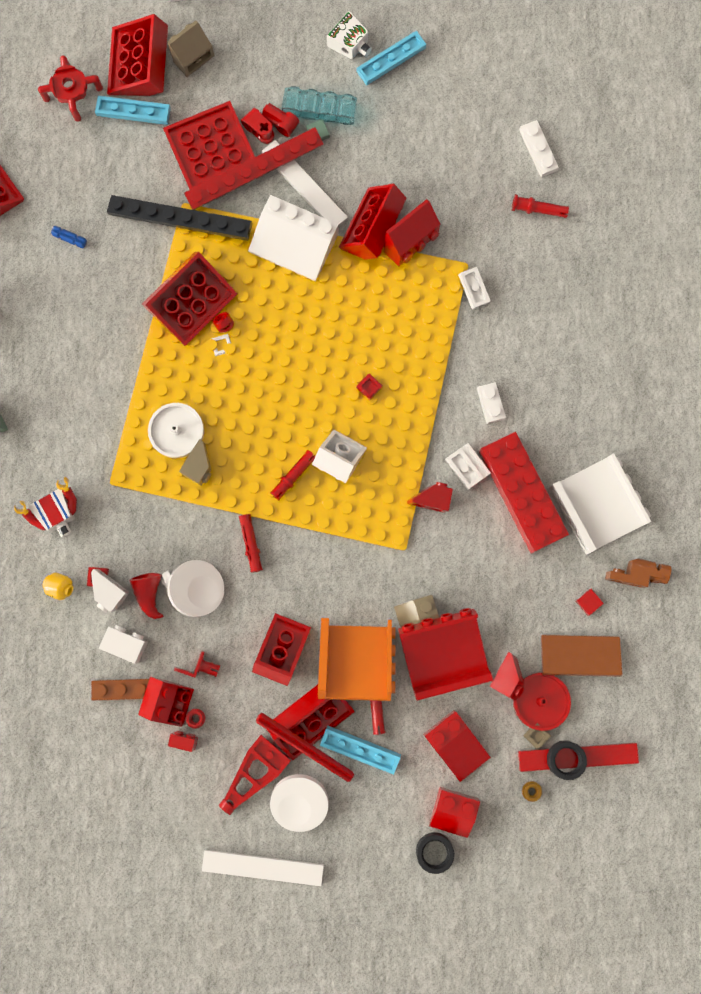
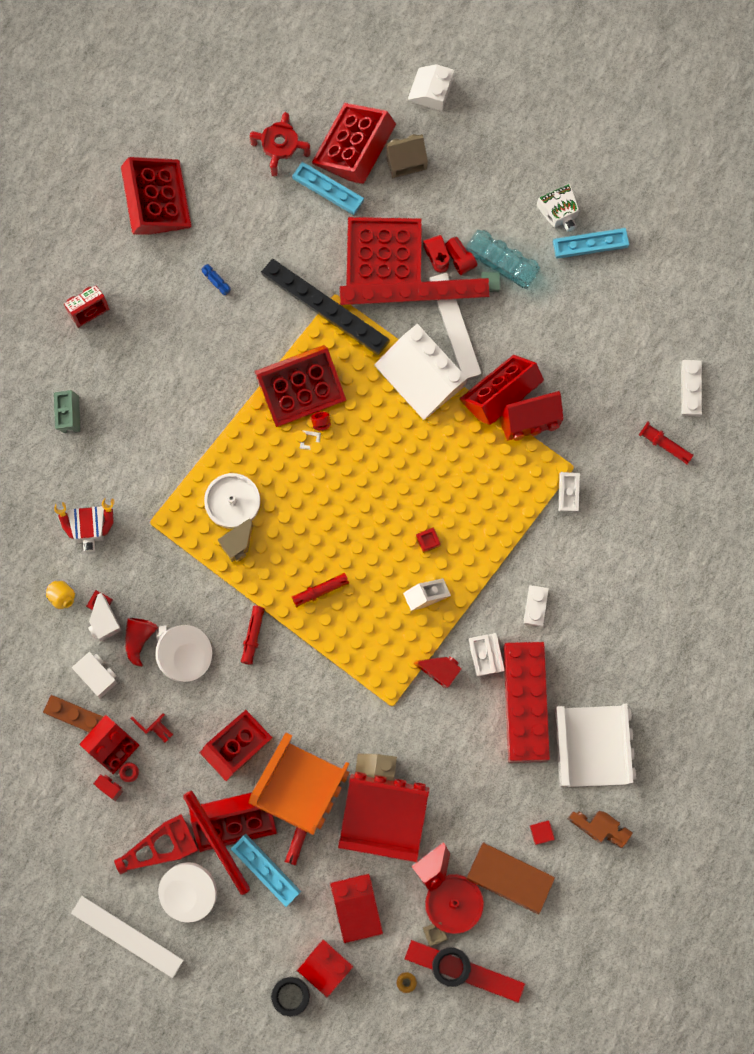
camera: 20 degrees right, 5 degrees down
white slope [312,430,367,483] -> none
none -> white slope [404,578,451,611]

